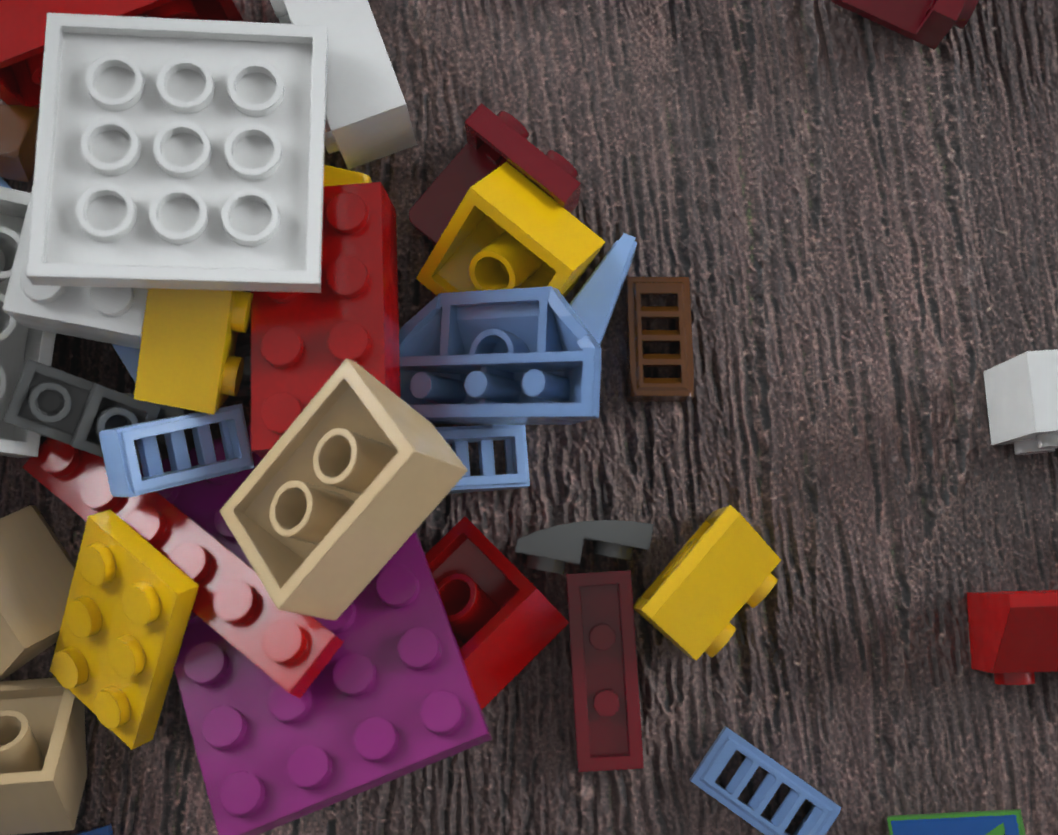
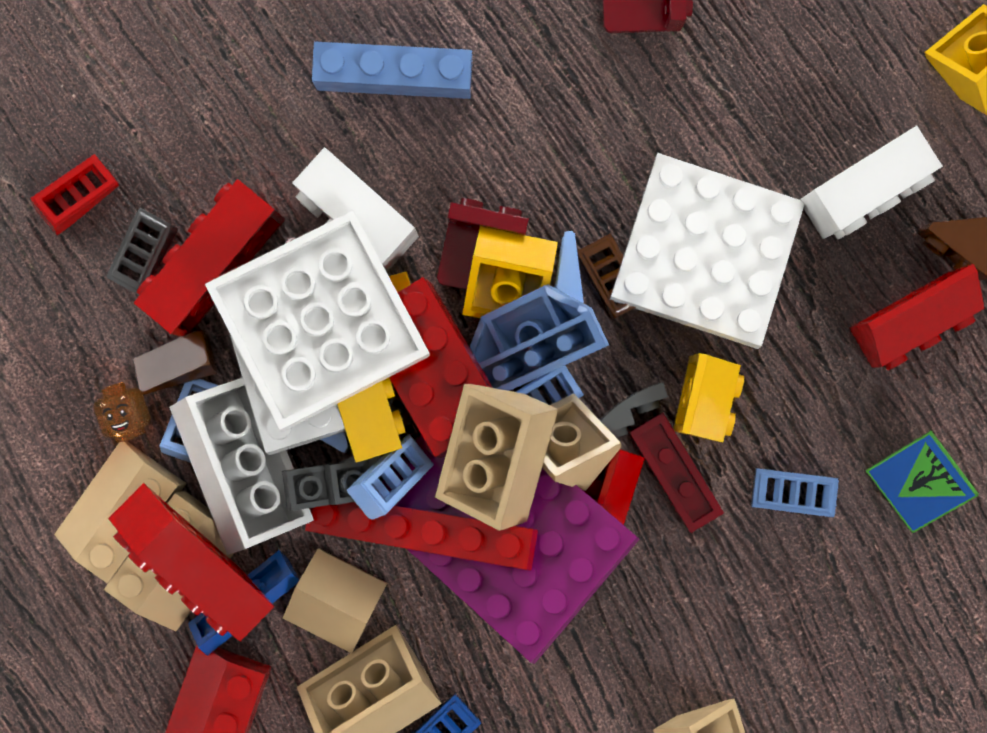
camera: 30 degrees left, 5 degrees up
yellow plate [50,510,199,750] -> none
none -> tan slope [542,394,621,491]
none -> white plate [610,153,805,349]

